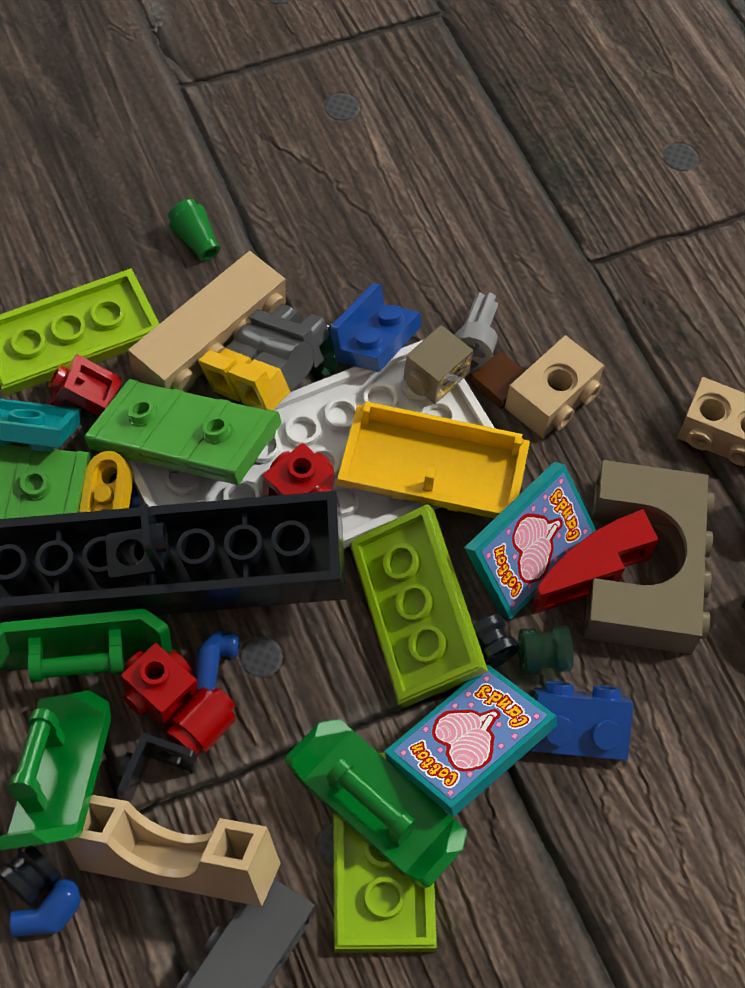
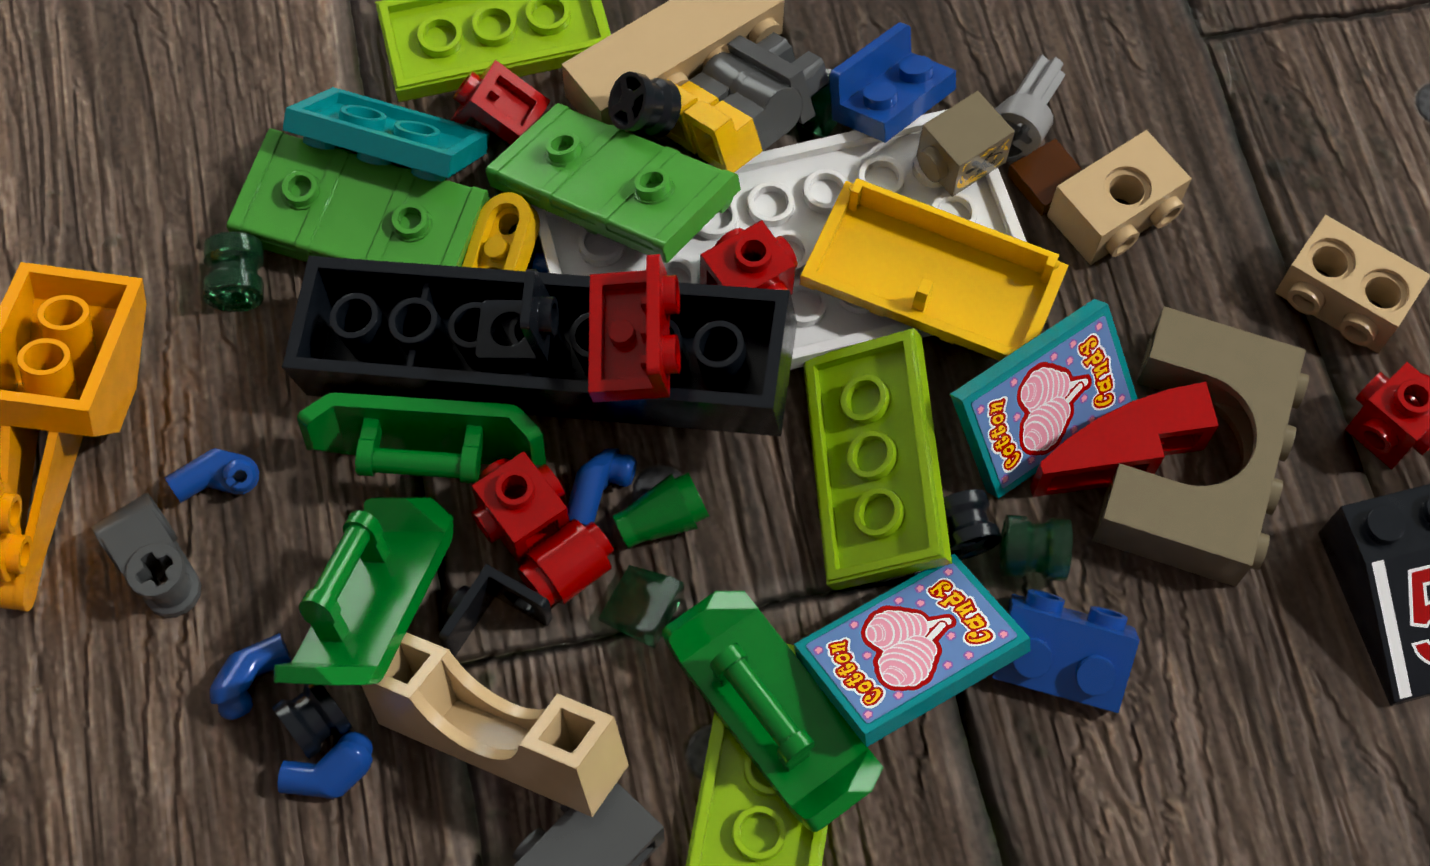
camera: 15 degrees right, 5 degrees up
none -> red bracket [588,254,681,402]
none -> clear green slope [599,565,684,649]
none -> black wheel [608,71,681,137]
none -> green cone [612,472,710,549]

